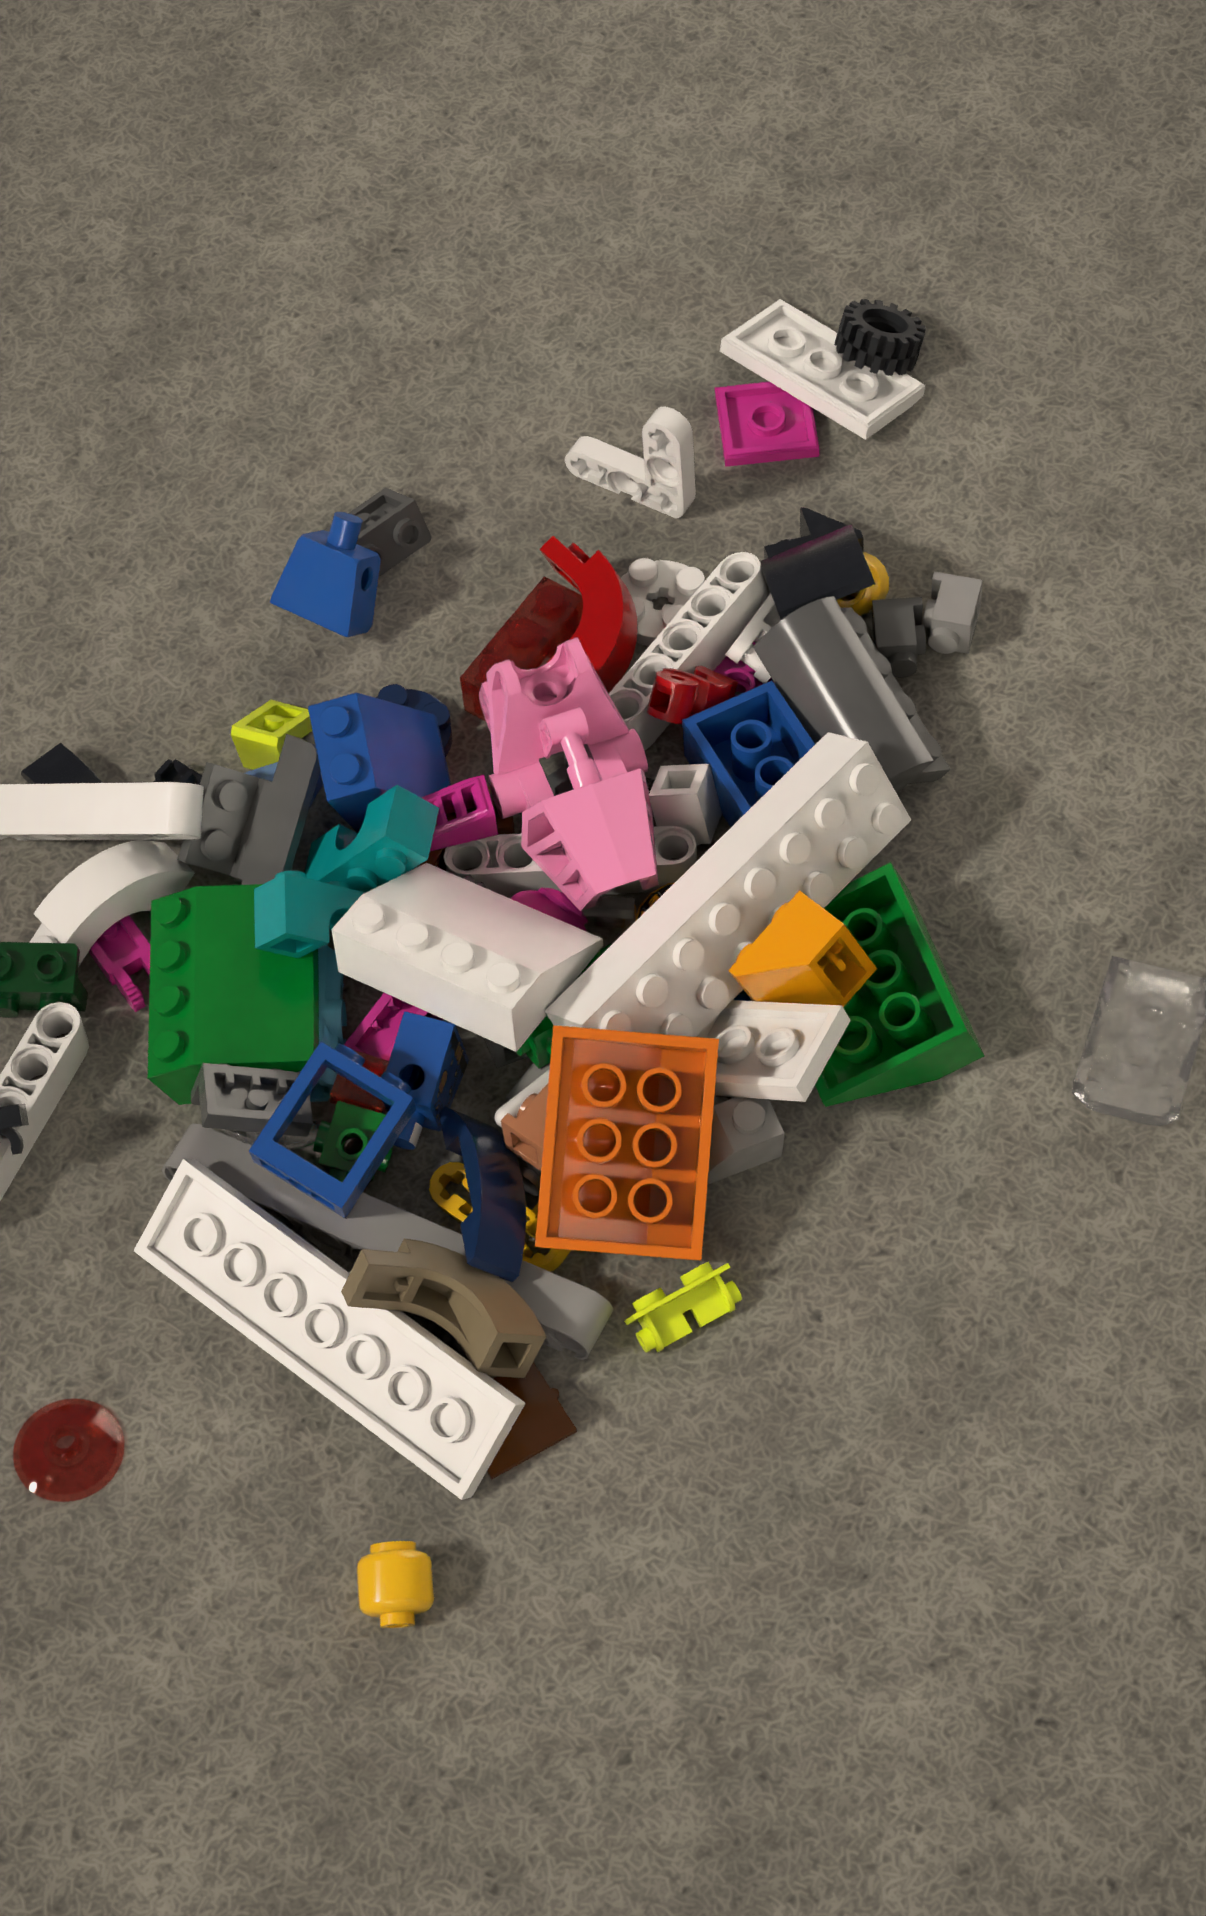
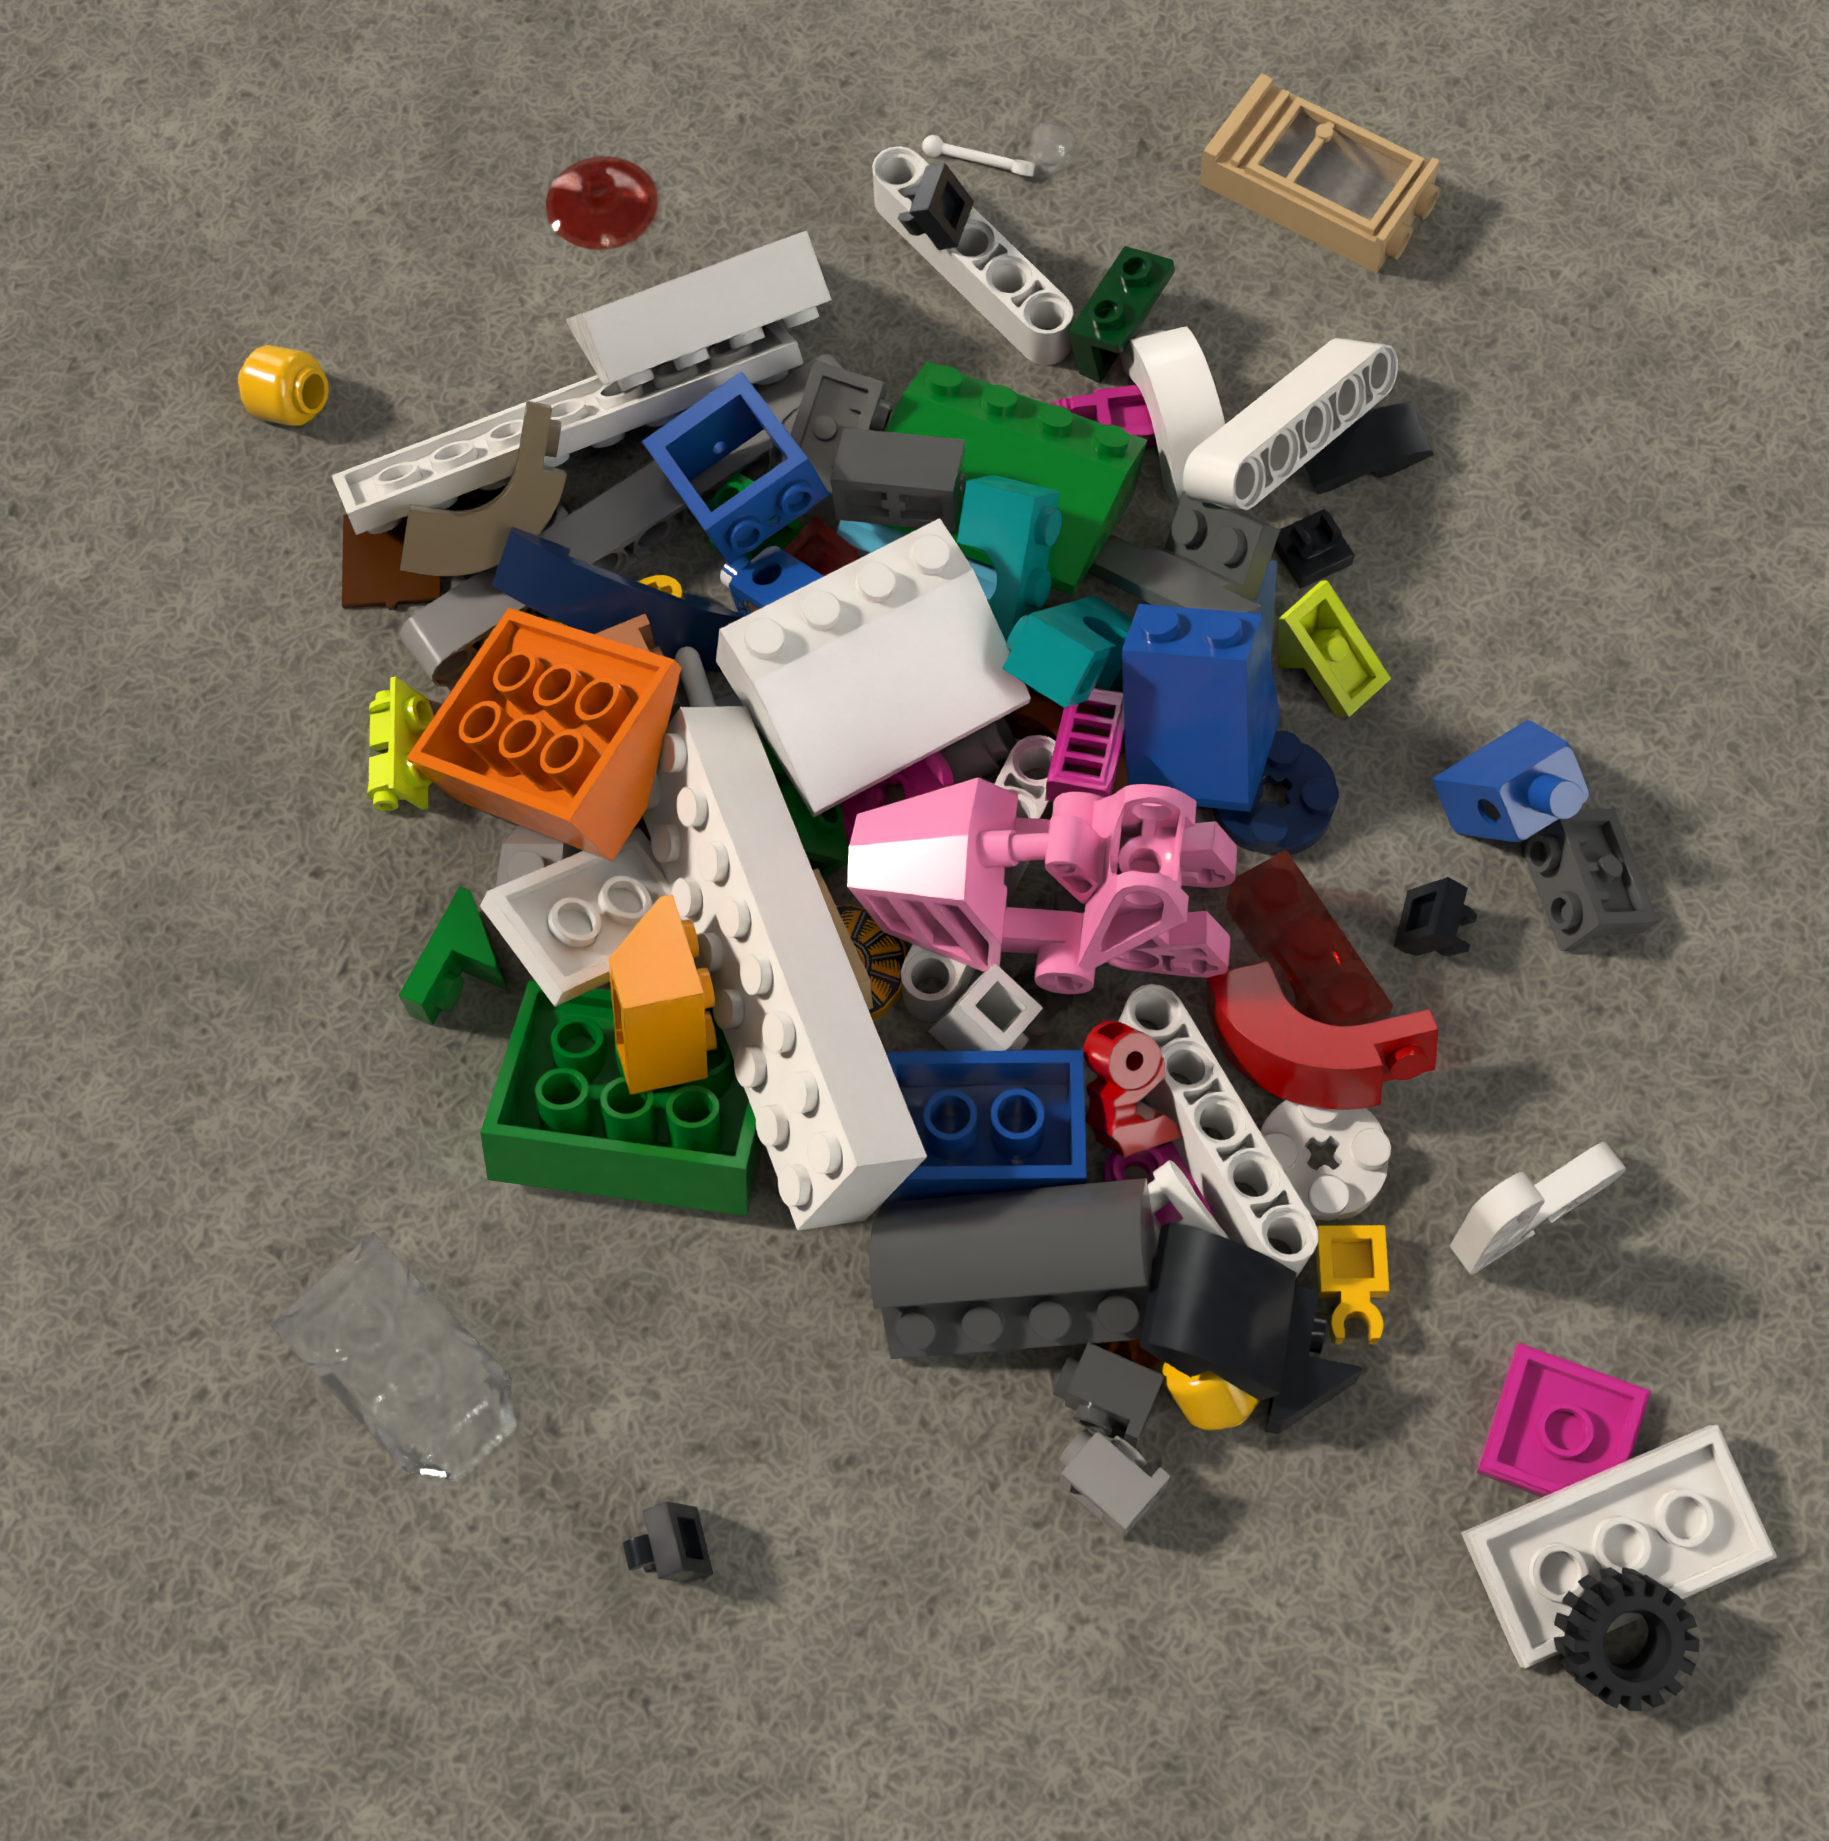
camera: 115 degrees right, 10 degrees up
none -> green slope [398,886,508,1026]
none -> white slope [566,231,831,391]
none -> black tile [623,1502,713,1583]
none -> dark grey hinge [831,428,966,532]
none -> yellow plate [1315,1225,1389,1345]
none -> black tile [1394,877,1477,956]

